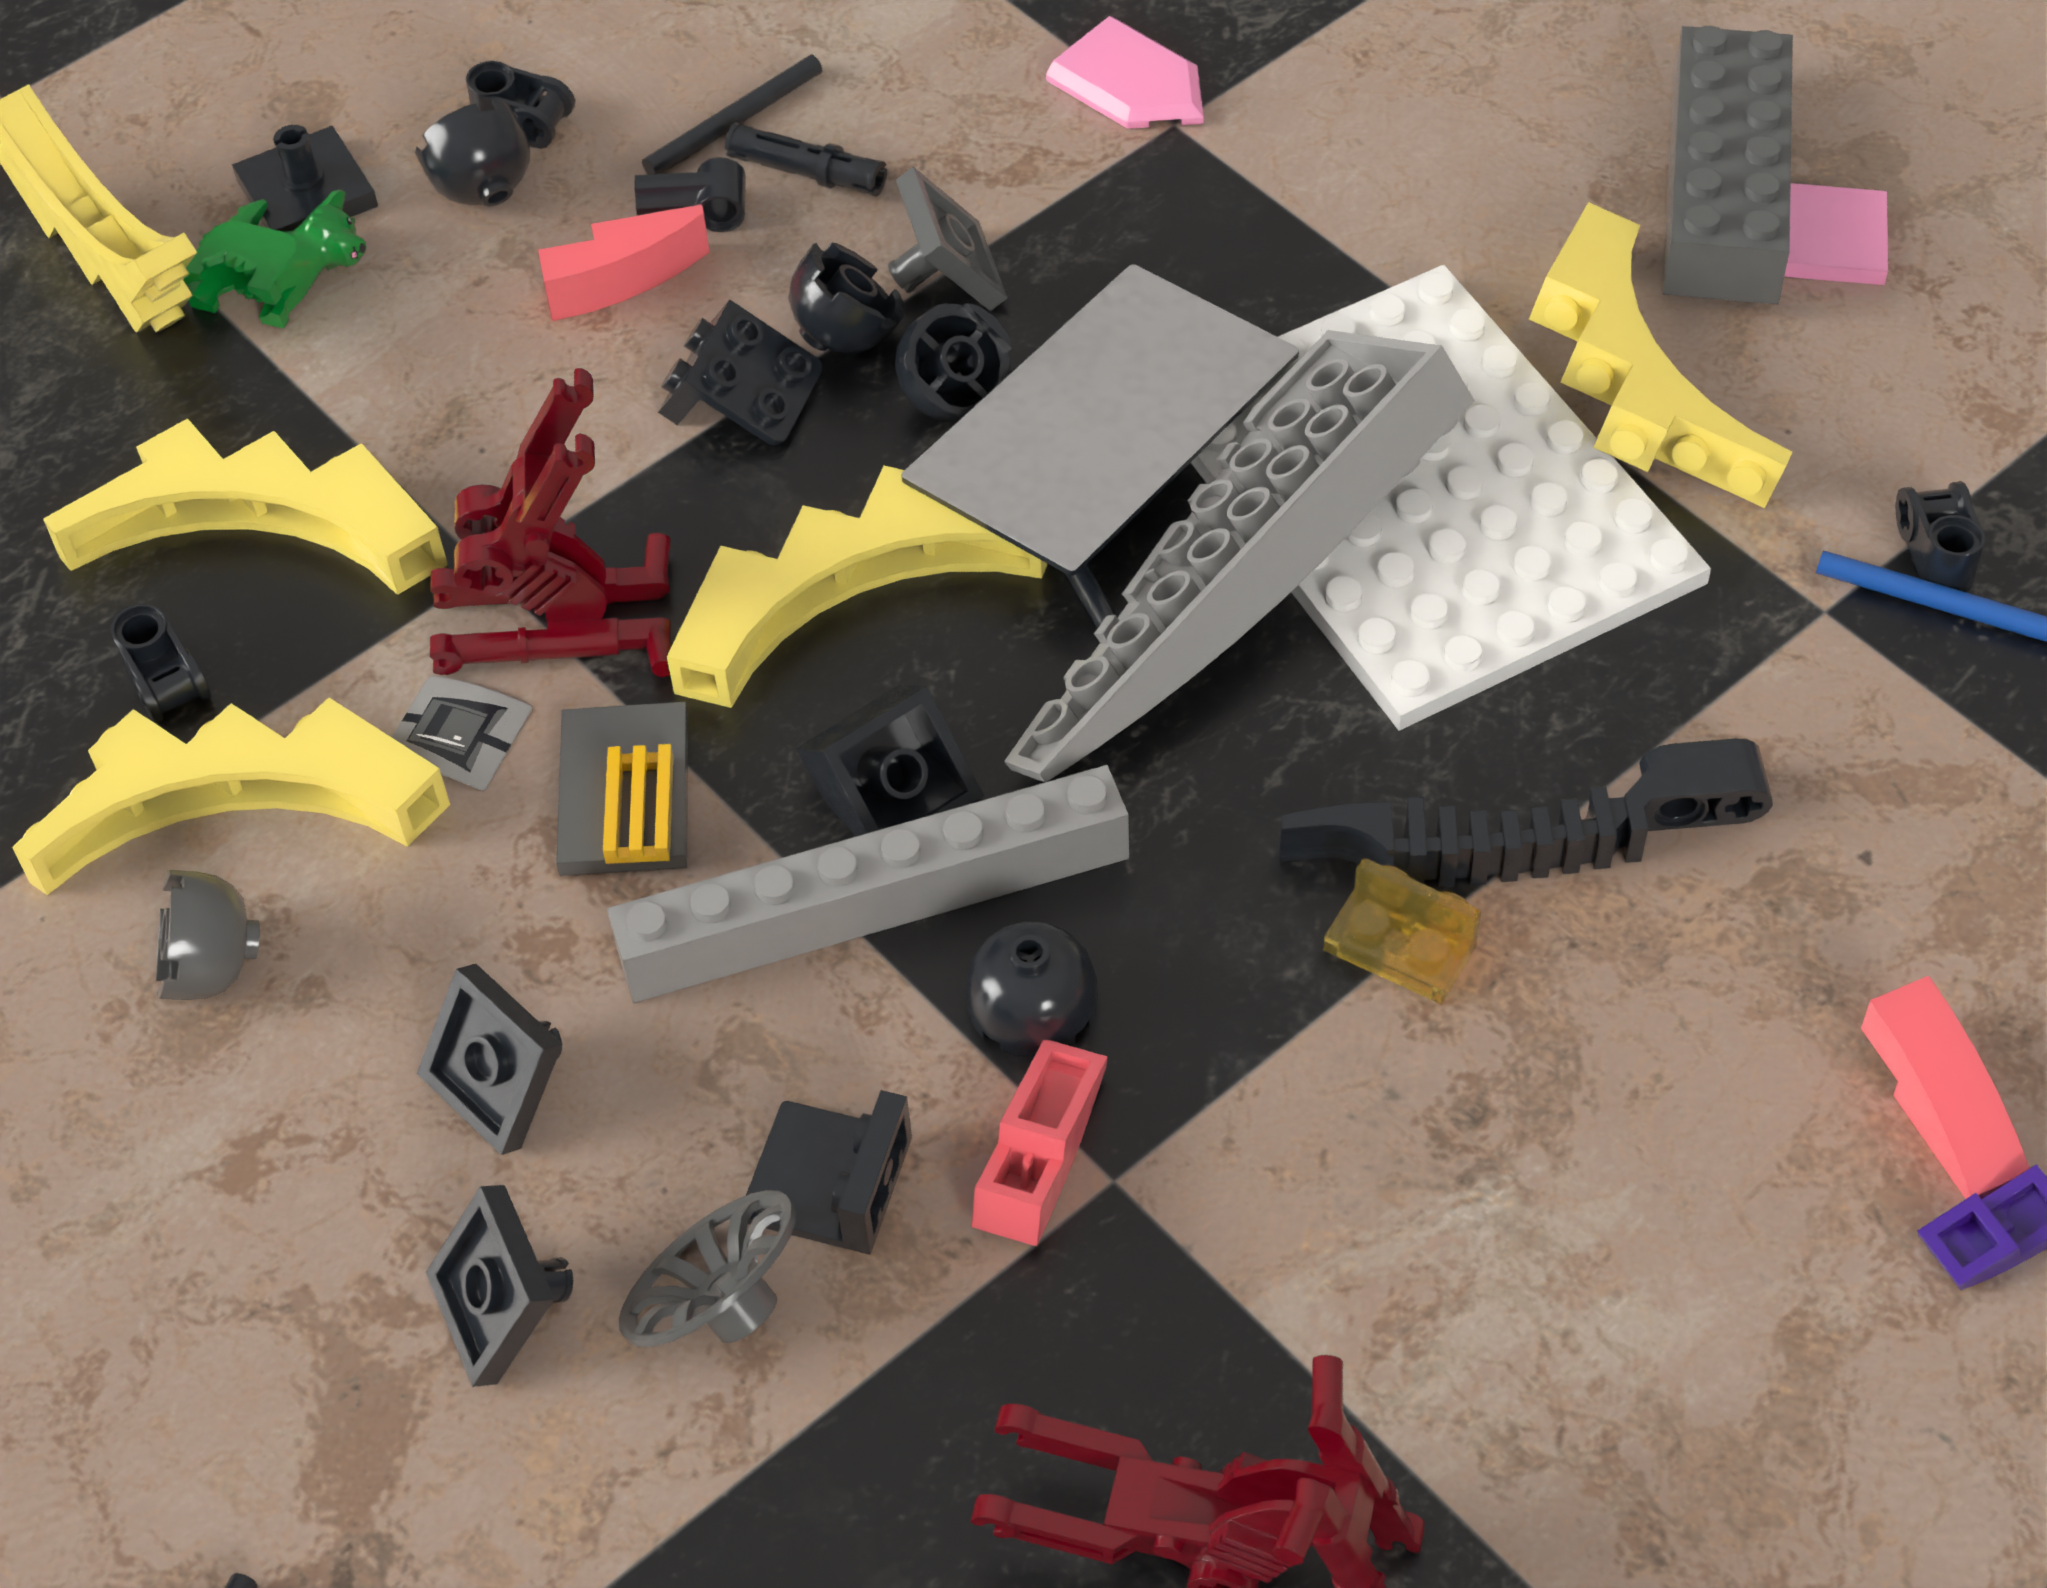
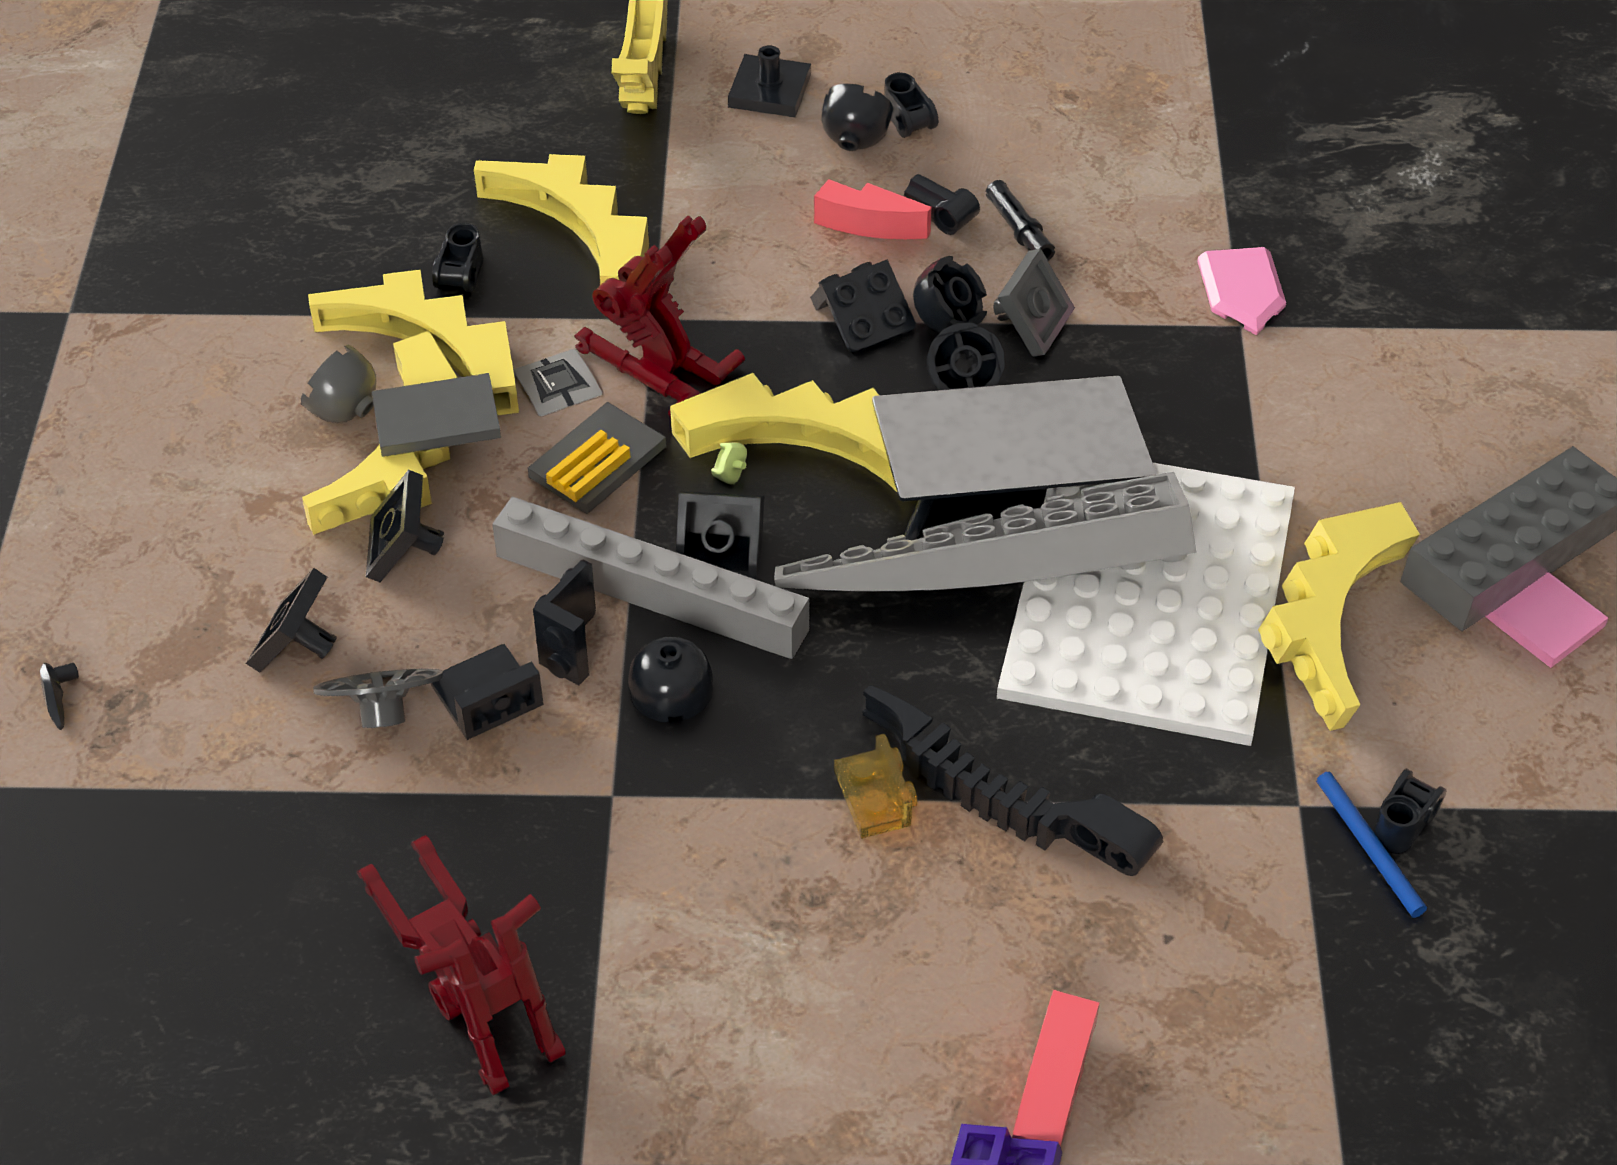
camera: 40 degrees right, 5 degrees down
green animal [183,189,366,329] -> none
black bar [642,54,823,175] -> none
coral slope [971,1040,1108,1247] -> none
none -> light yellow arch [302,331,458,535]
none -> dark grey tile [371,373,501,457]
none -> black bracket [533,559,596,686]
none -> yellowish green piece [711,442,747,484]

